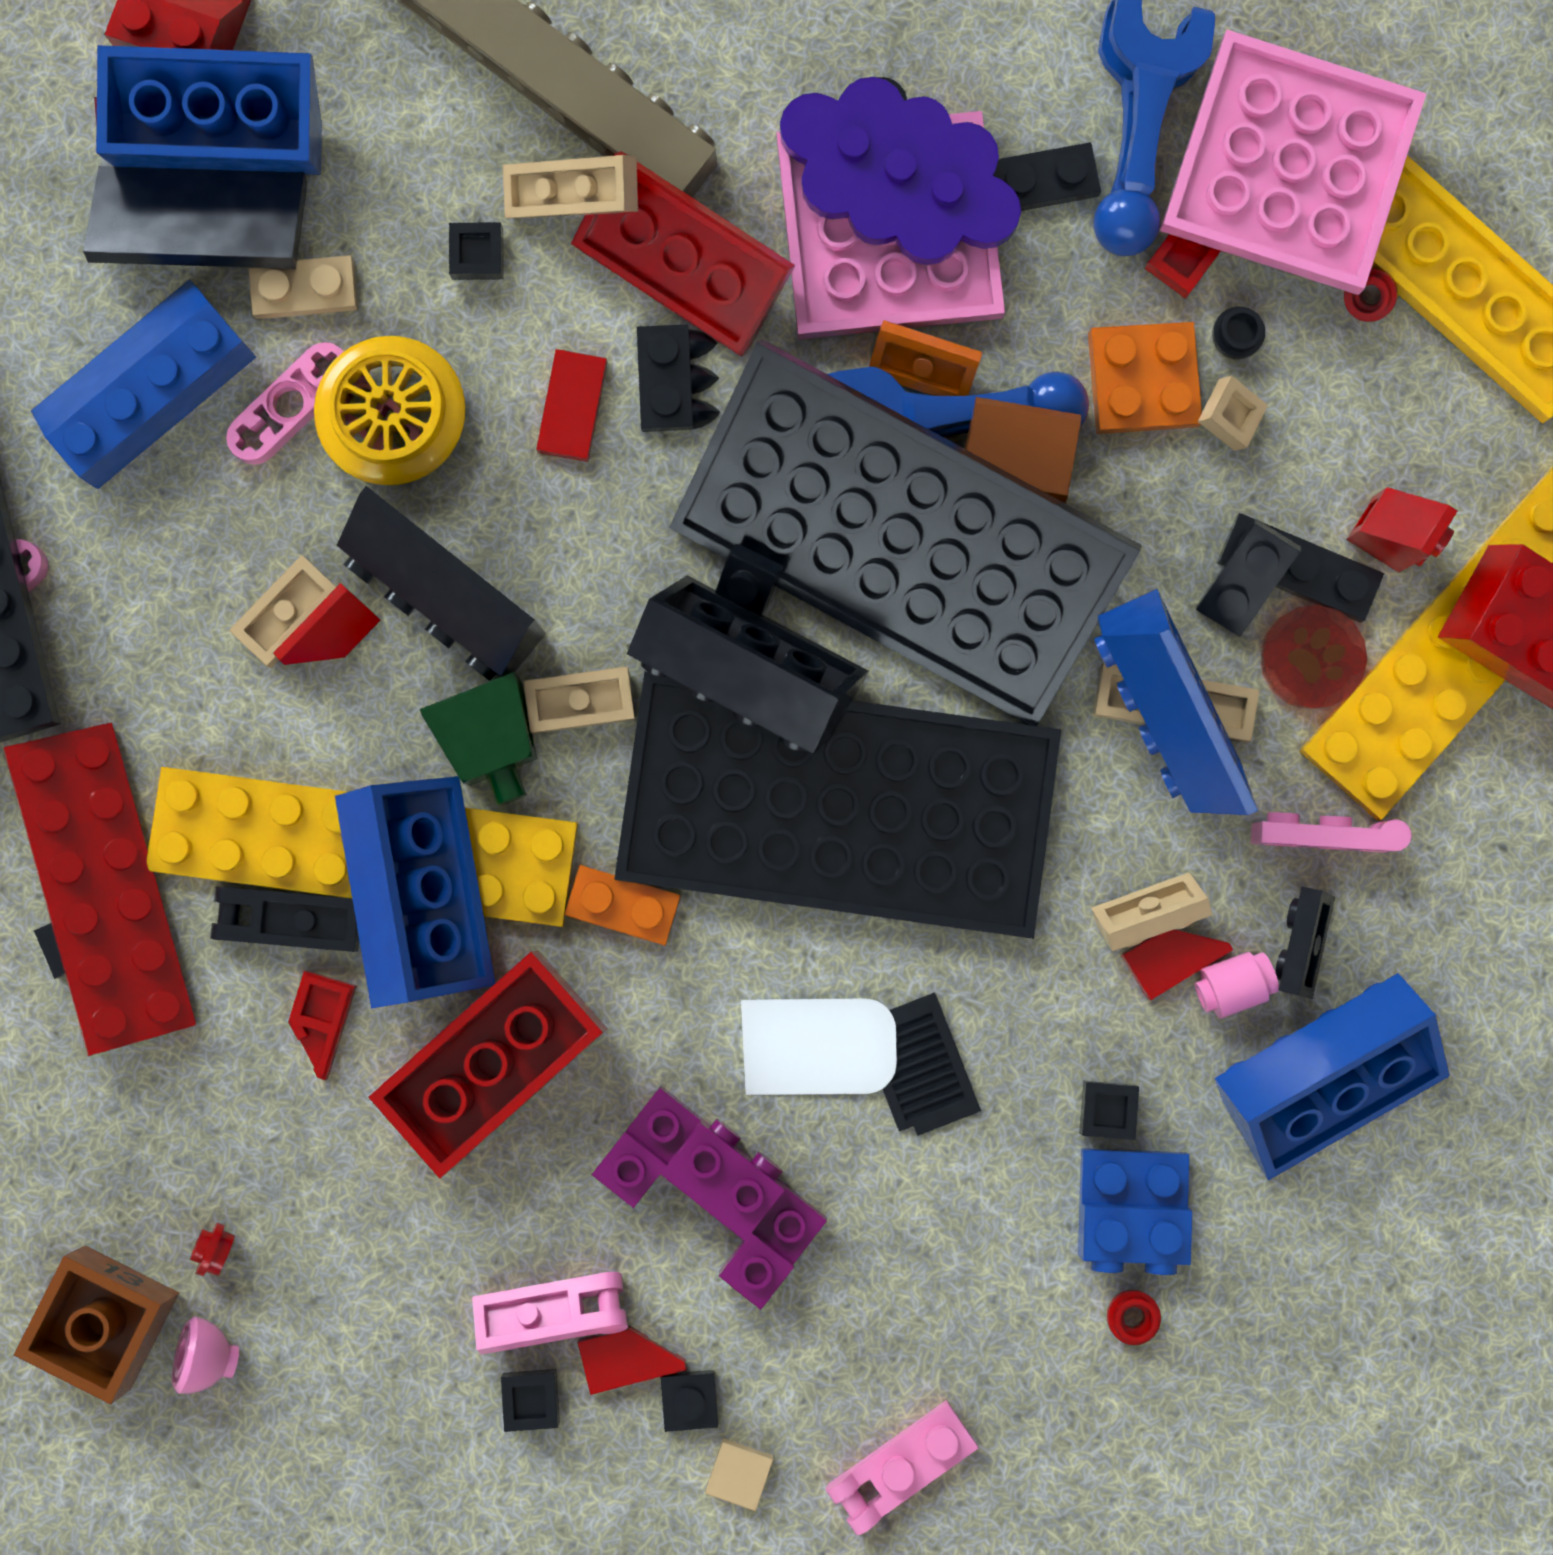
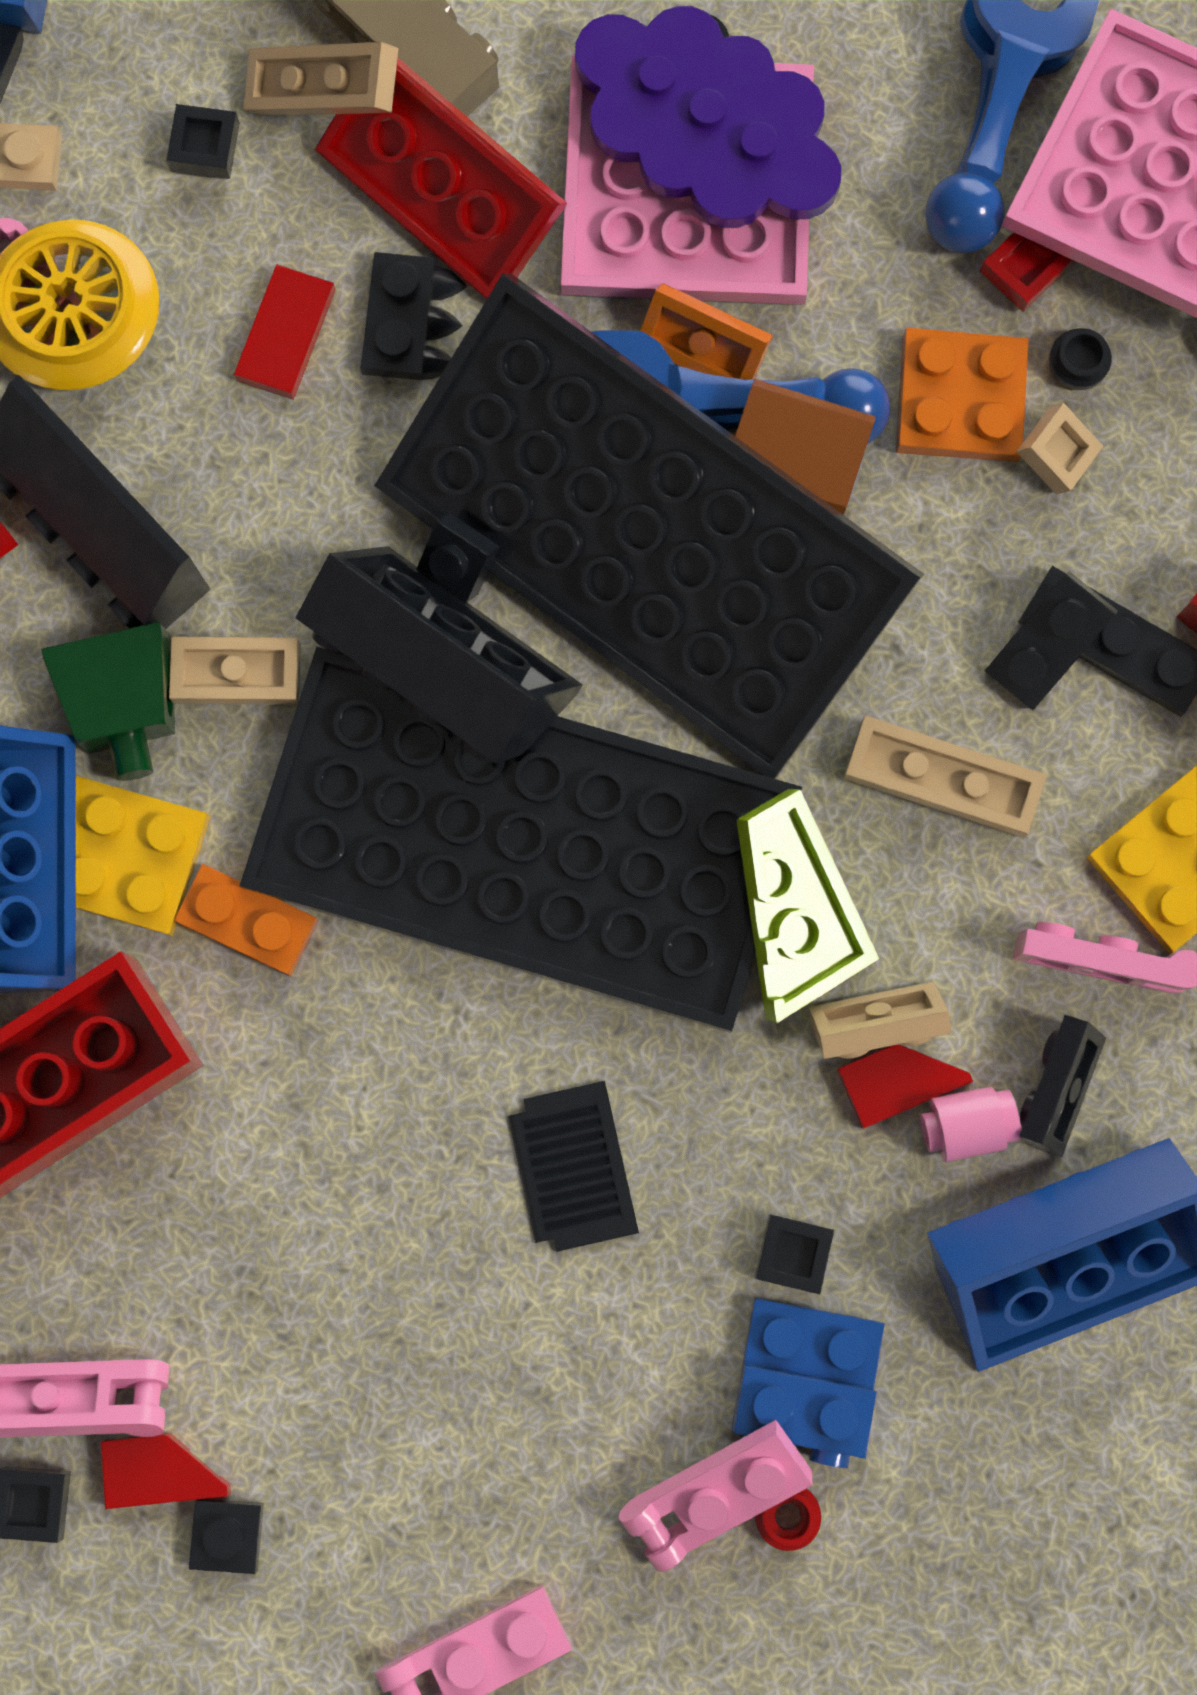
camera: 10 degrees right, 5 degrees down
magenta bracket [591,1086,827,1310] -> none
tan tile [705,1438,773,1511] -> none
white sticker [741,998,897,1095] -> none
black plate [994,142,1101,211] -> none
blue slope [1094,589,1258,815] -> none
clear red tile [1260,605,1367,709] -> none
none -> bright pink plate [618,1420,813,1572]
none -> wing [737,789,879,1023]

